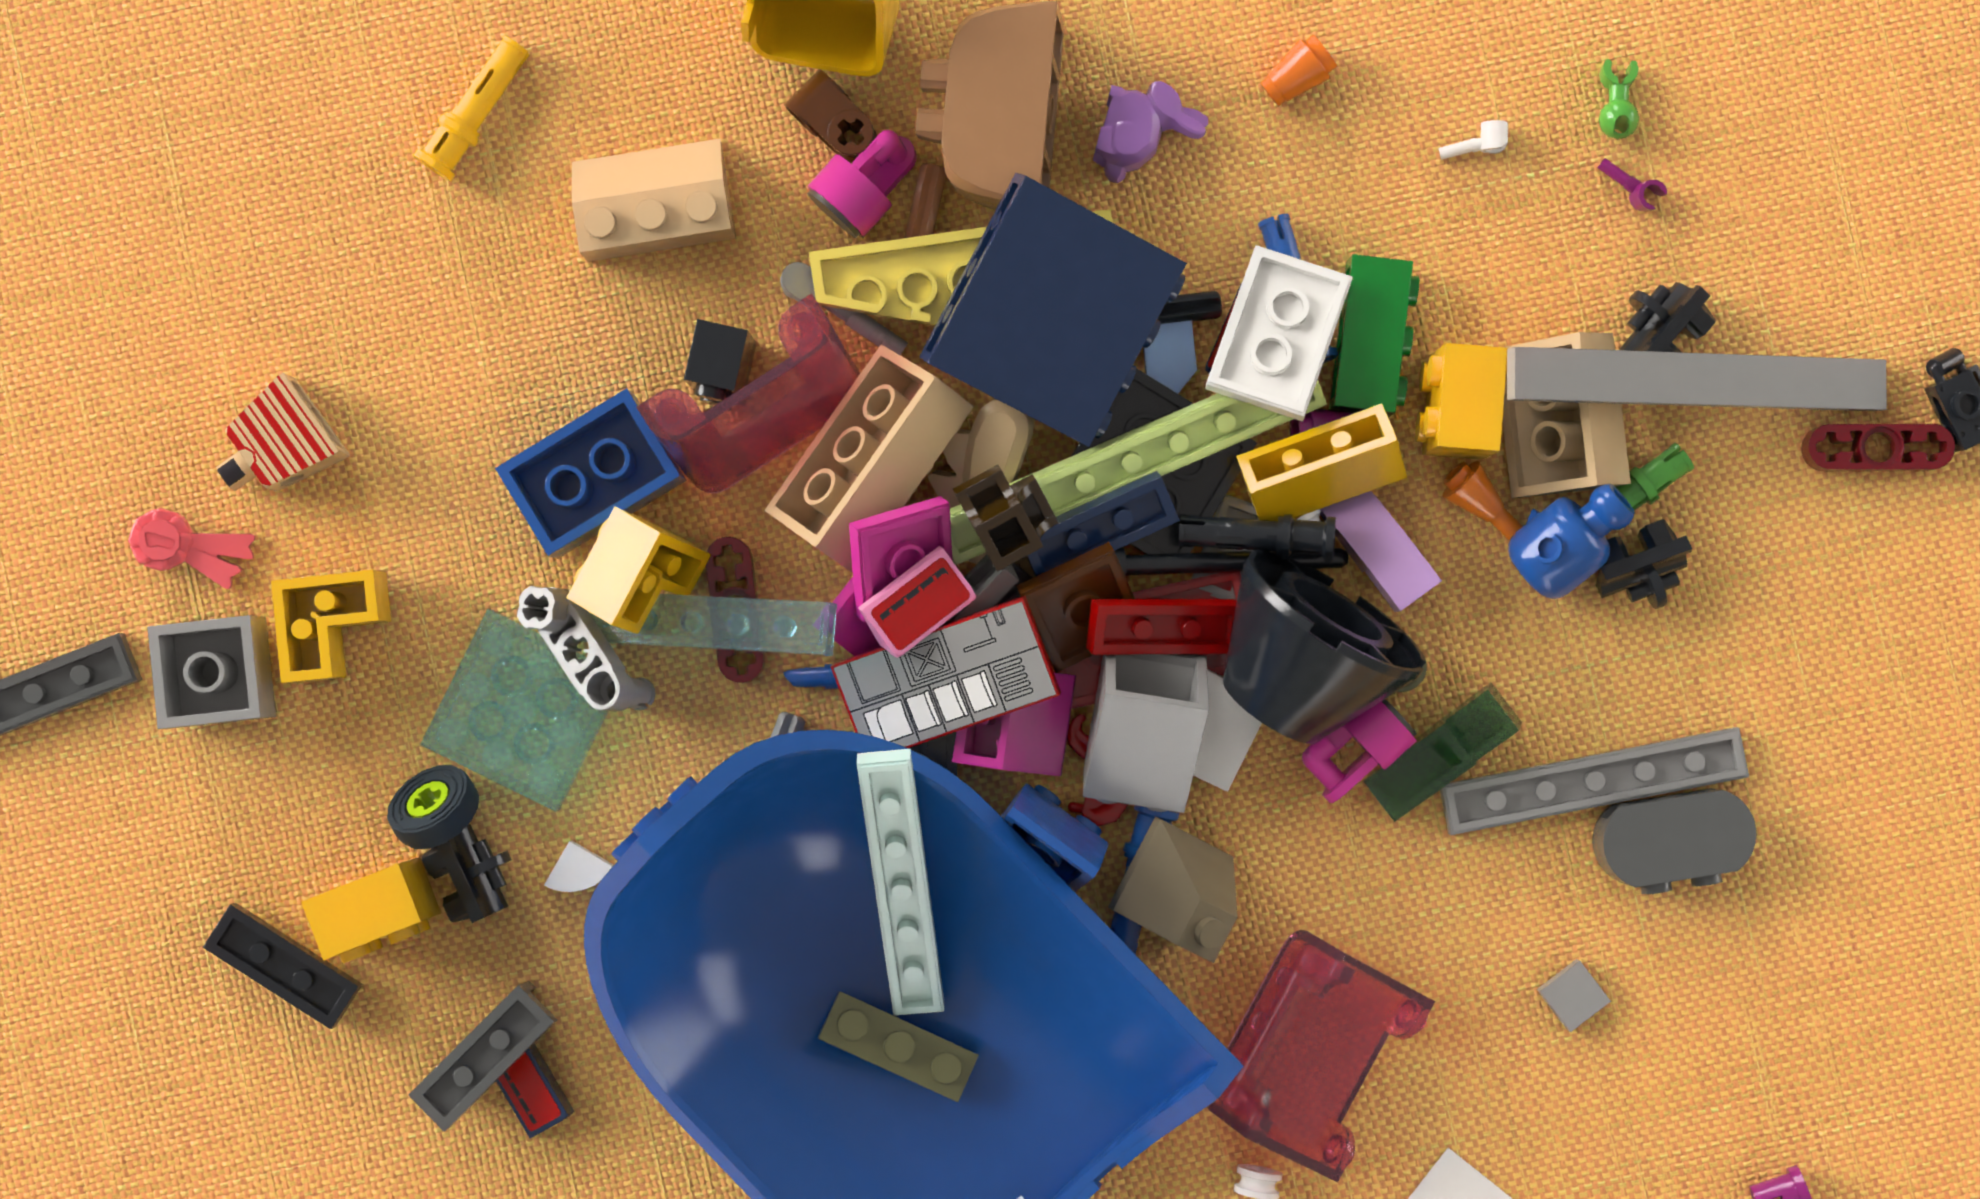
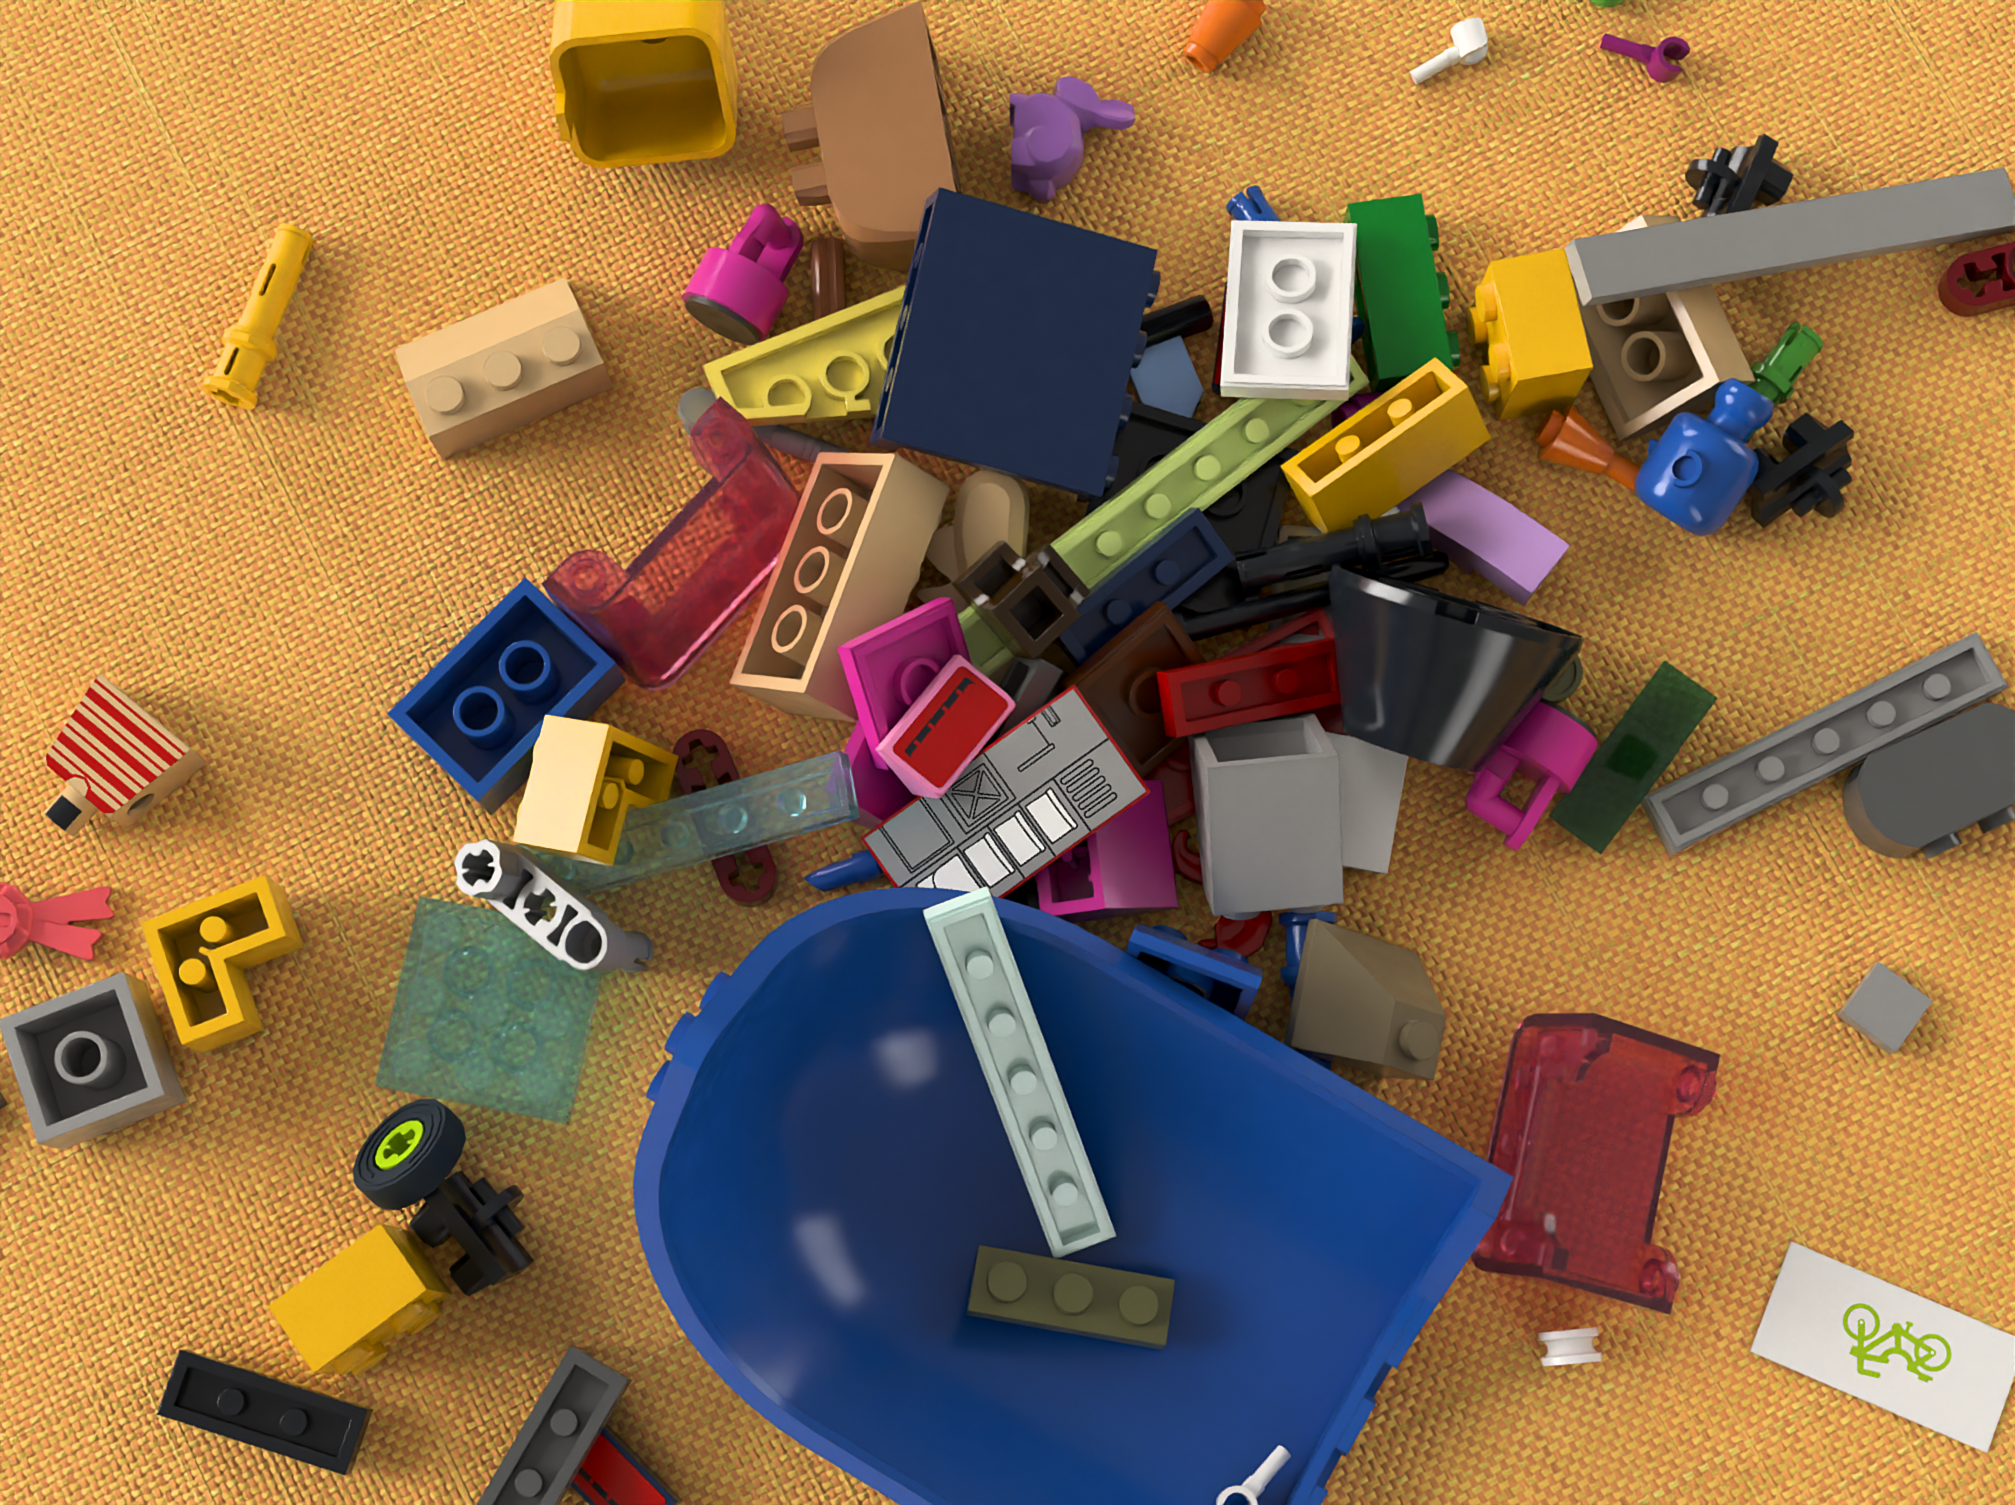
camera: 15 degrees left, 10 degrees down
white tile [544,840,614,892] -> none
black brick [684,319,757,407] -> none
reddish brown piece [784,69,877,163] -> none

